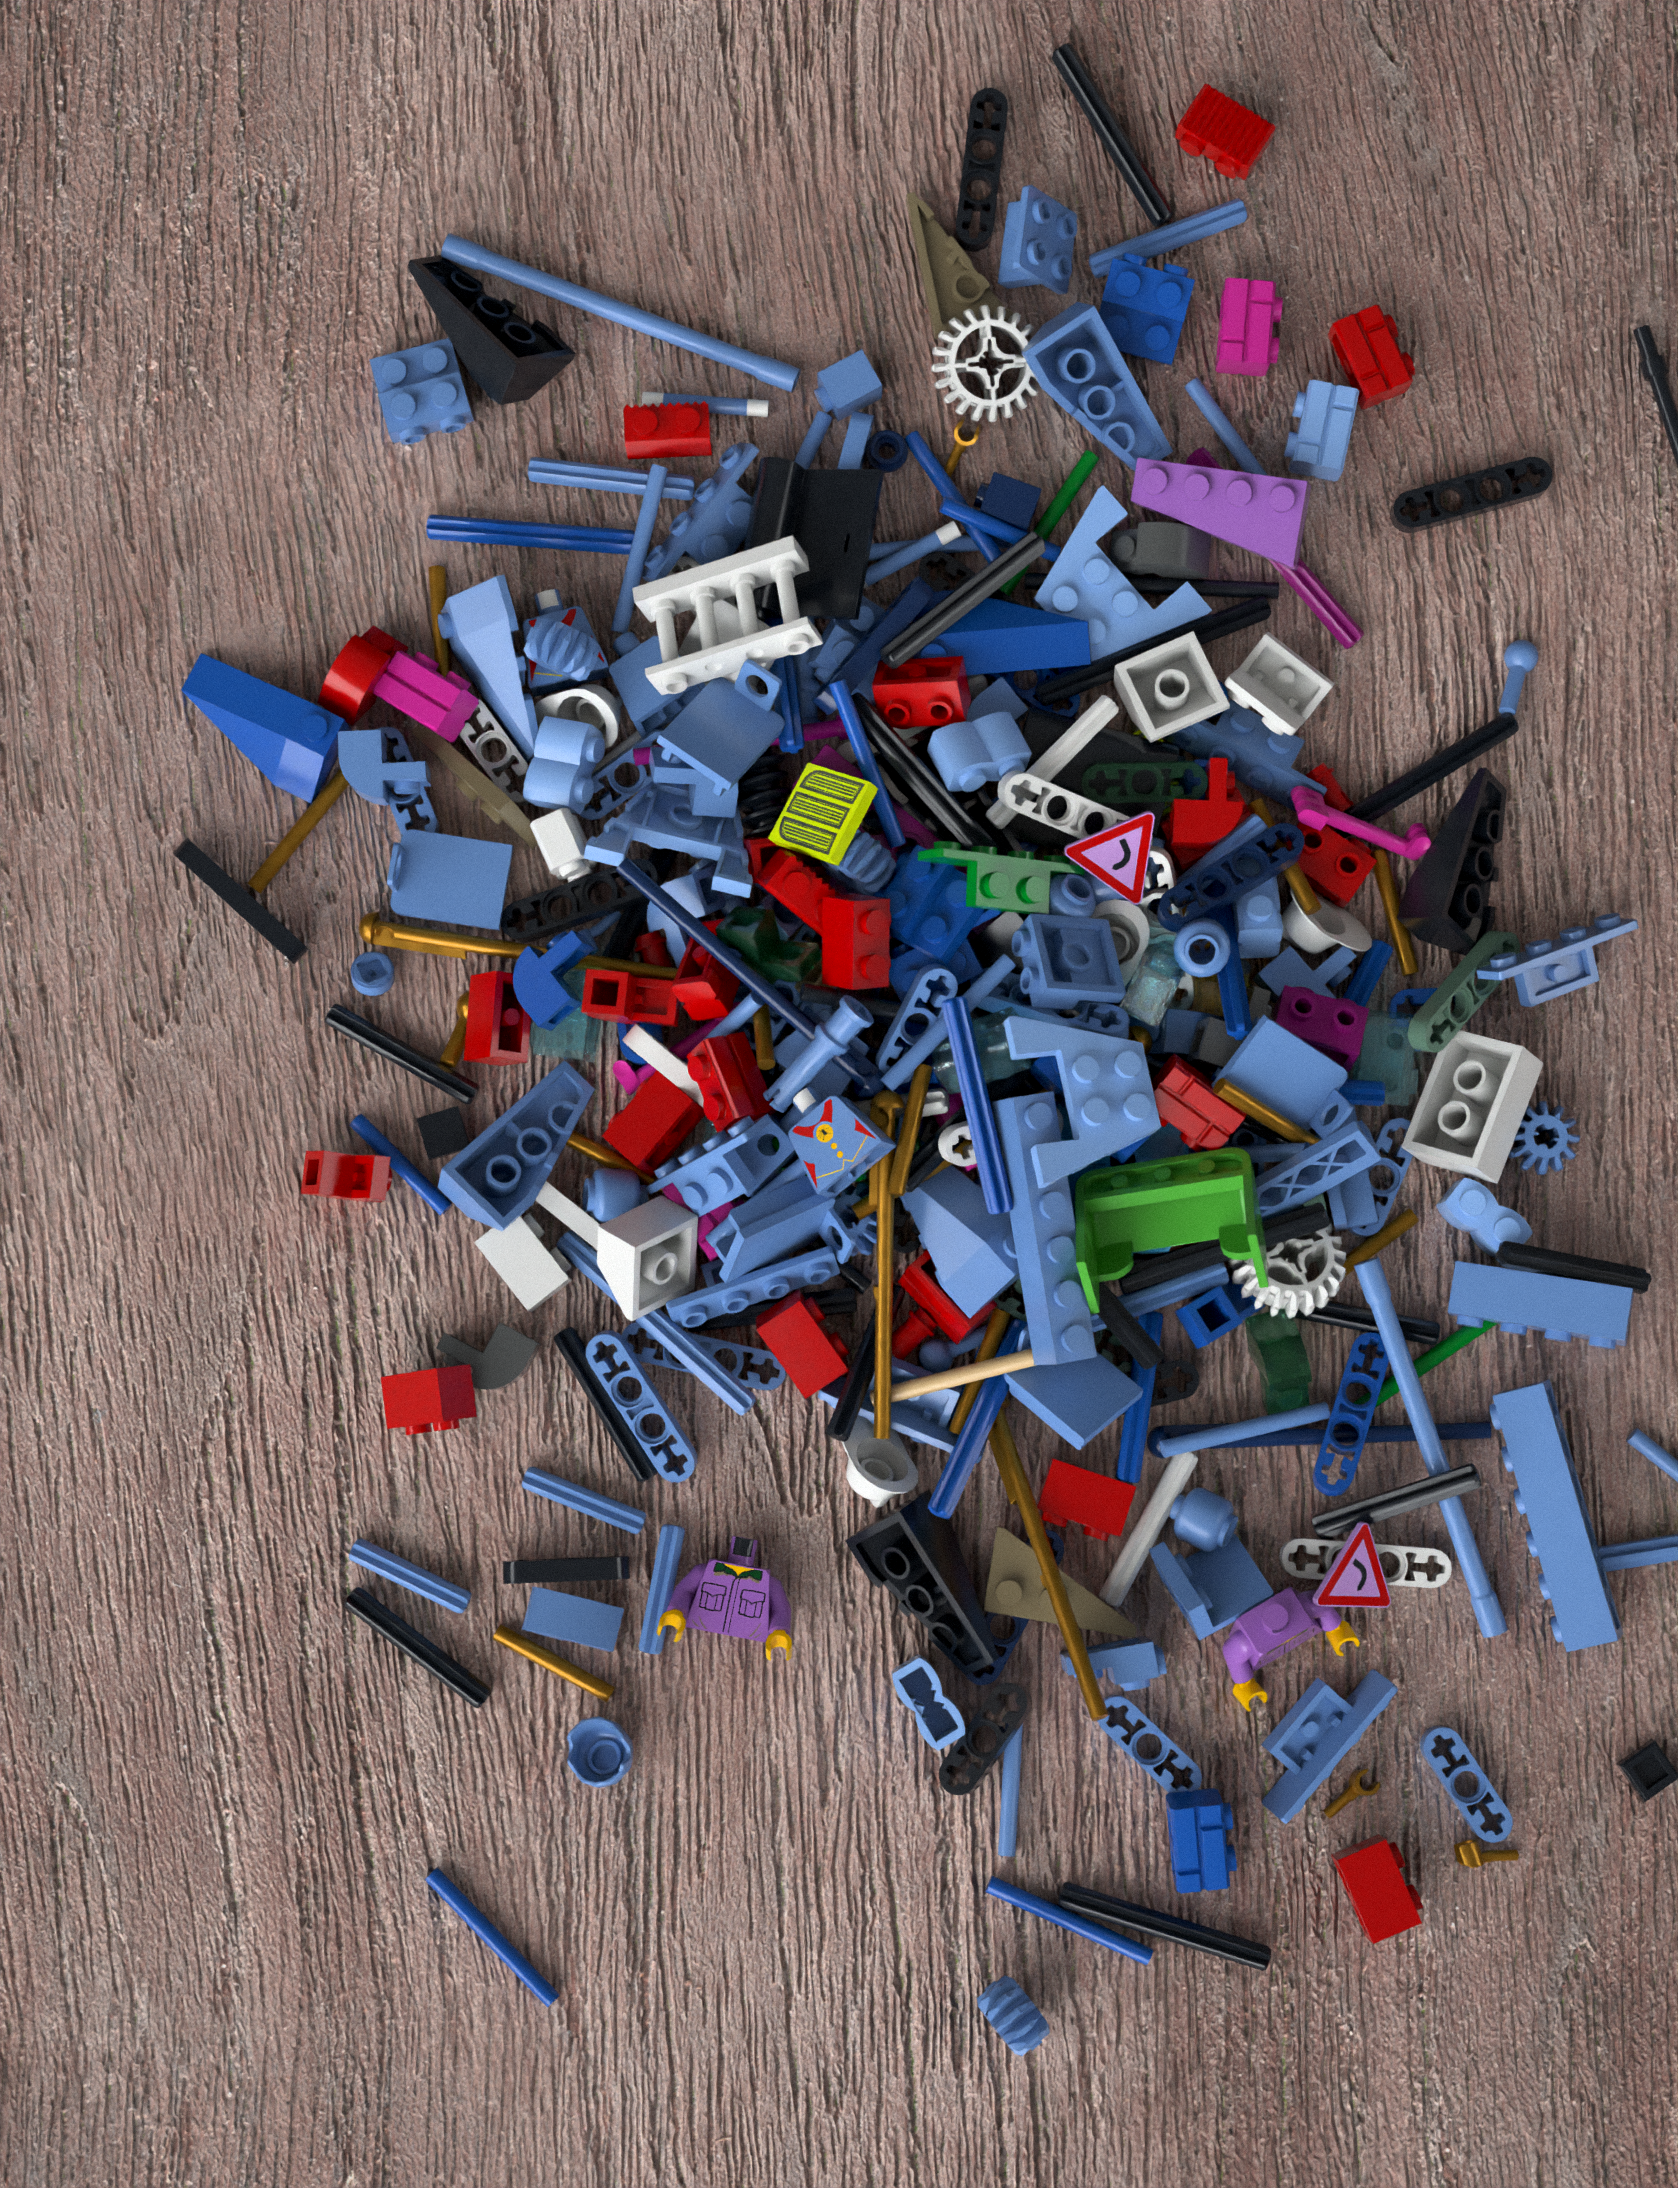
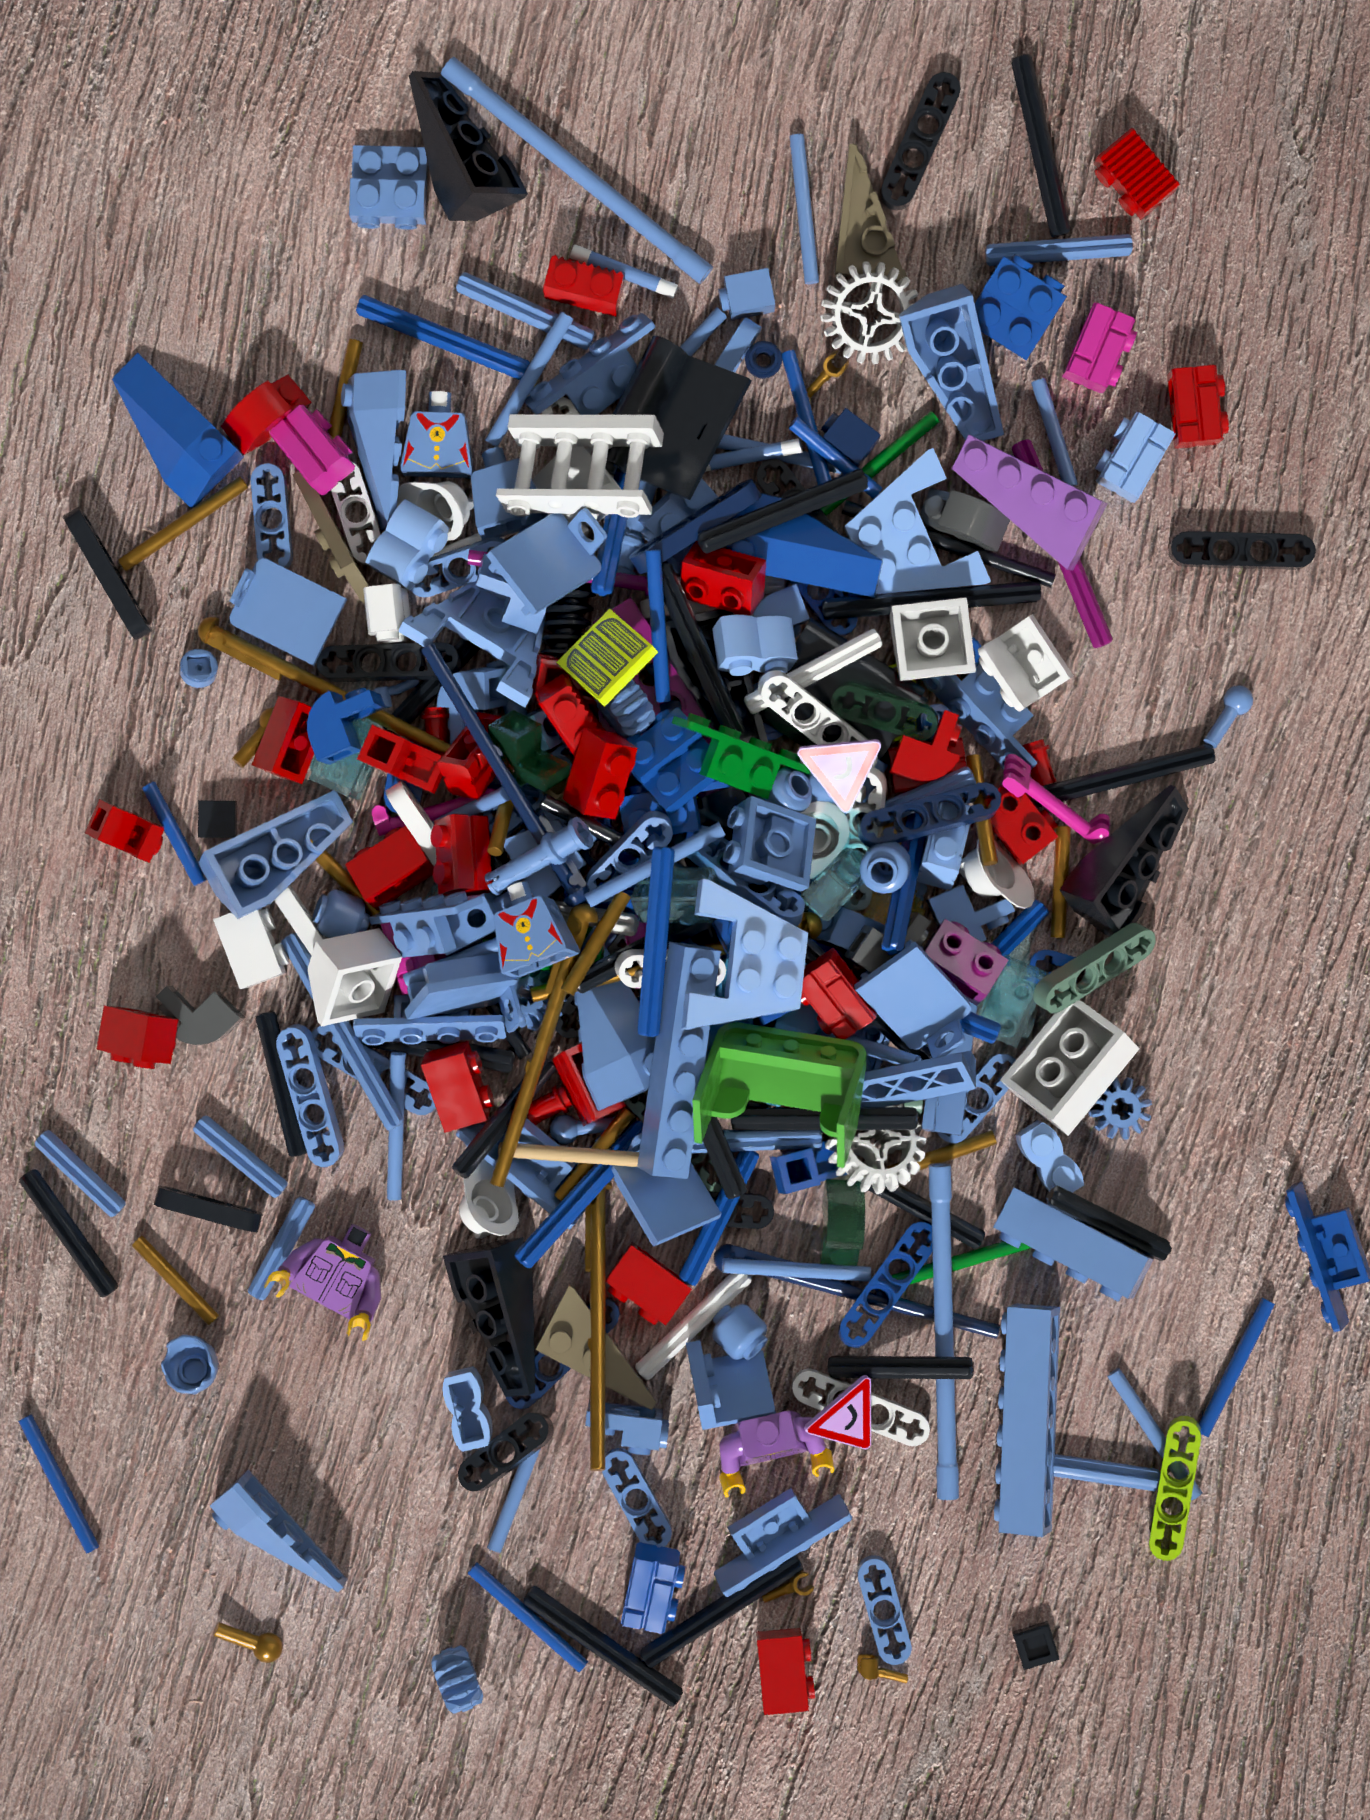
camera: 20 degrees right, 5 degrees up
black axle [325,1004,480,1105] -> none
medium blue brick [337,729,431,805] -> none
medium blue slope [522,1587,624,1652] -> none
medium blue gear [523,617,601,681] -> none
medium blue bracket [998,185,1077,294] -> none
pearl gold bar [1213,1078,1321,1146] -> none
medium blue bracket [1476,913,1639,1007] -> none
none -> medium blue wedge [210,1469,348,1592]
none -> pearl gold bar [213,1622,283,1663]
none -> medium blue bar [387,1052,406,1201]
none -> black axle [640,1555,803,1668]
none -> medium blue bar [789,134,819,284]

